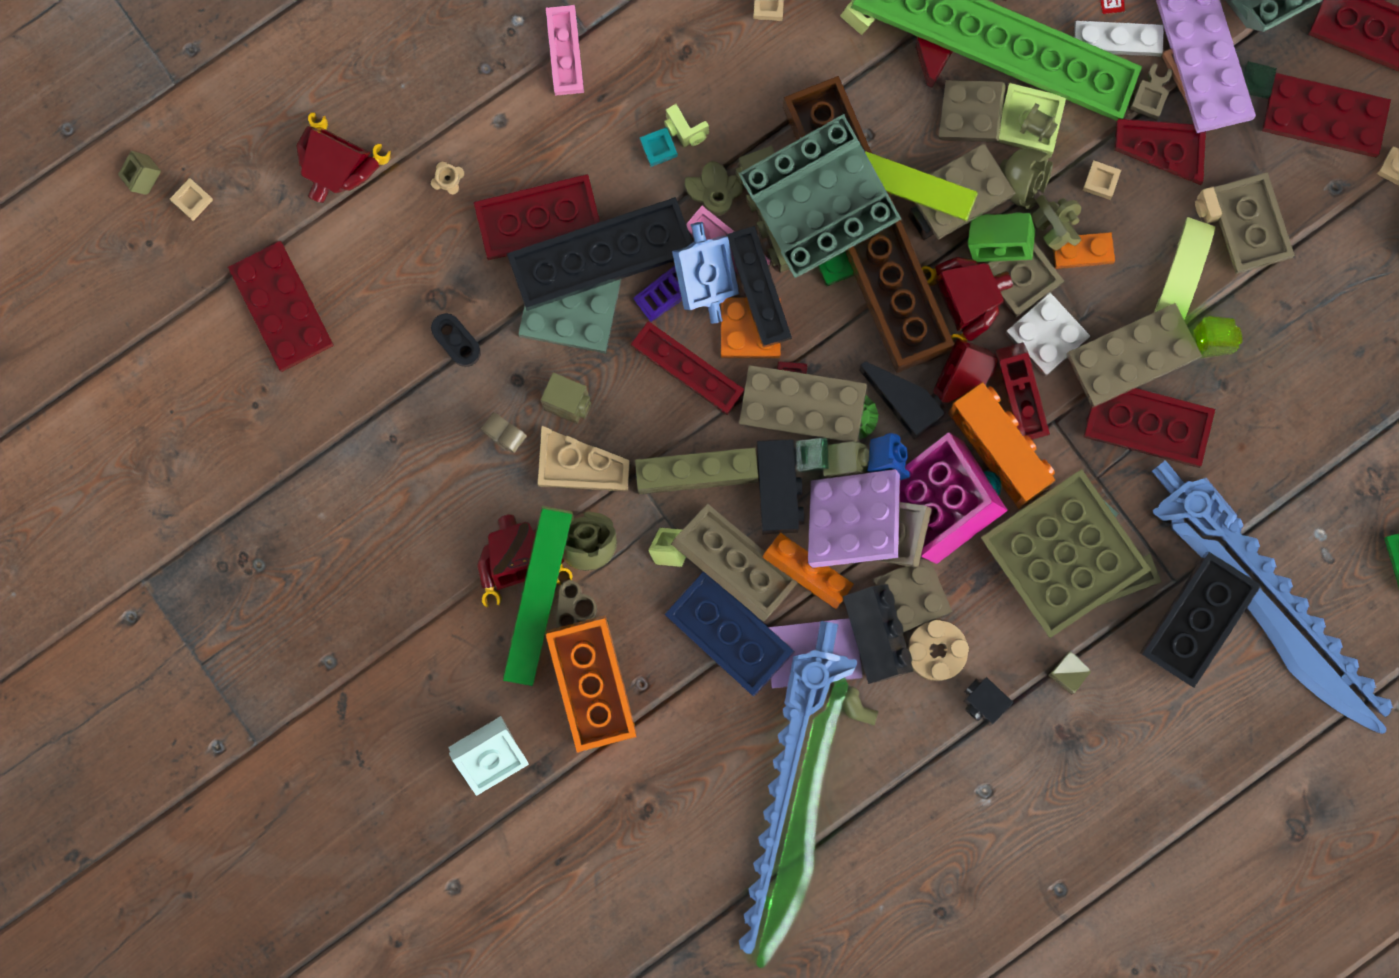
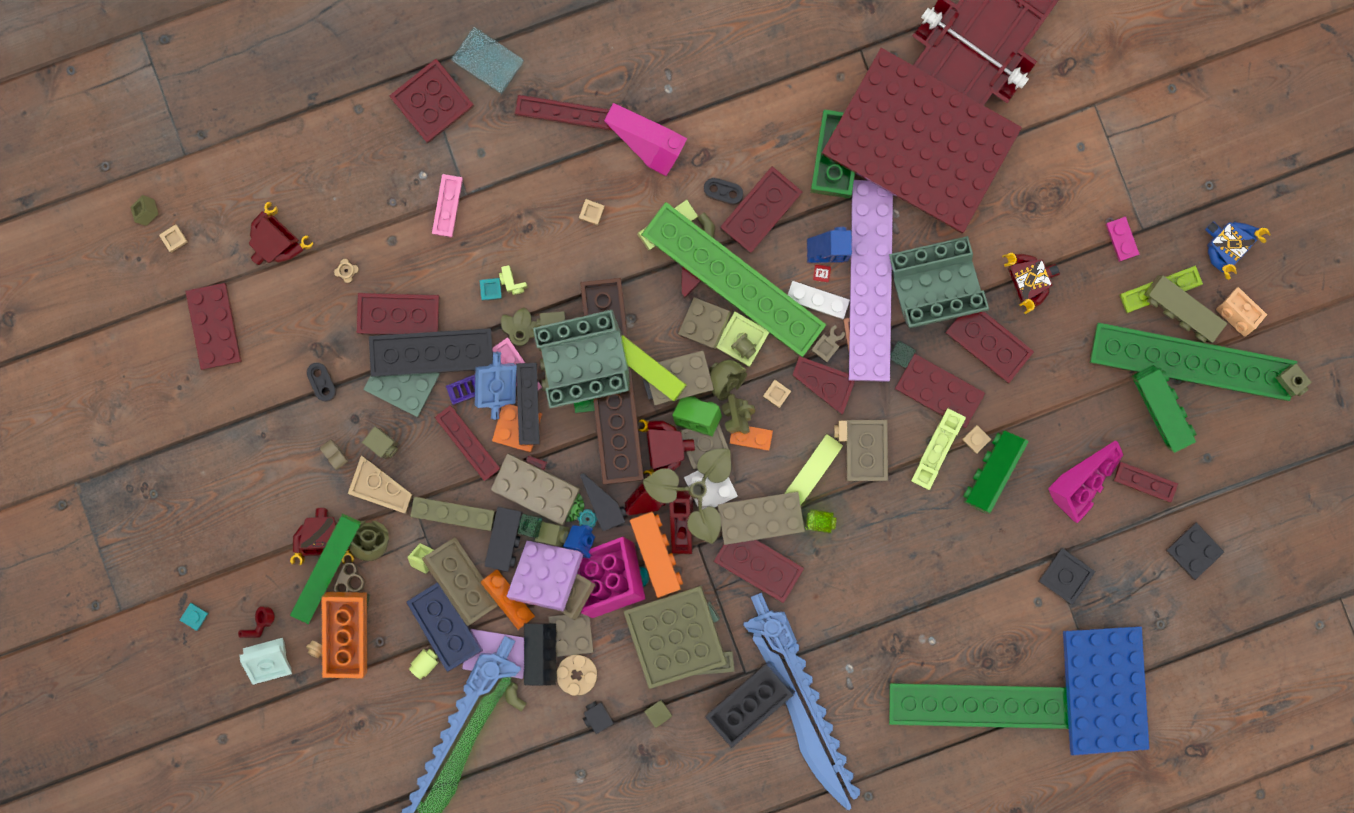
camera: 15 degrees right, 5 degrees up
none -> teal plate [180,603,209,631]
none -> dark red plate [238,607,275,638]
none -> tan plate [306,641,322,658]
none -> yellowish green brick [409,649,439,679]
none -> teal plate [578,509,598,528]
none -> olive plant [643,448,731,544]
none -> yellowish green slope [911,408,966,490]

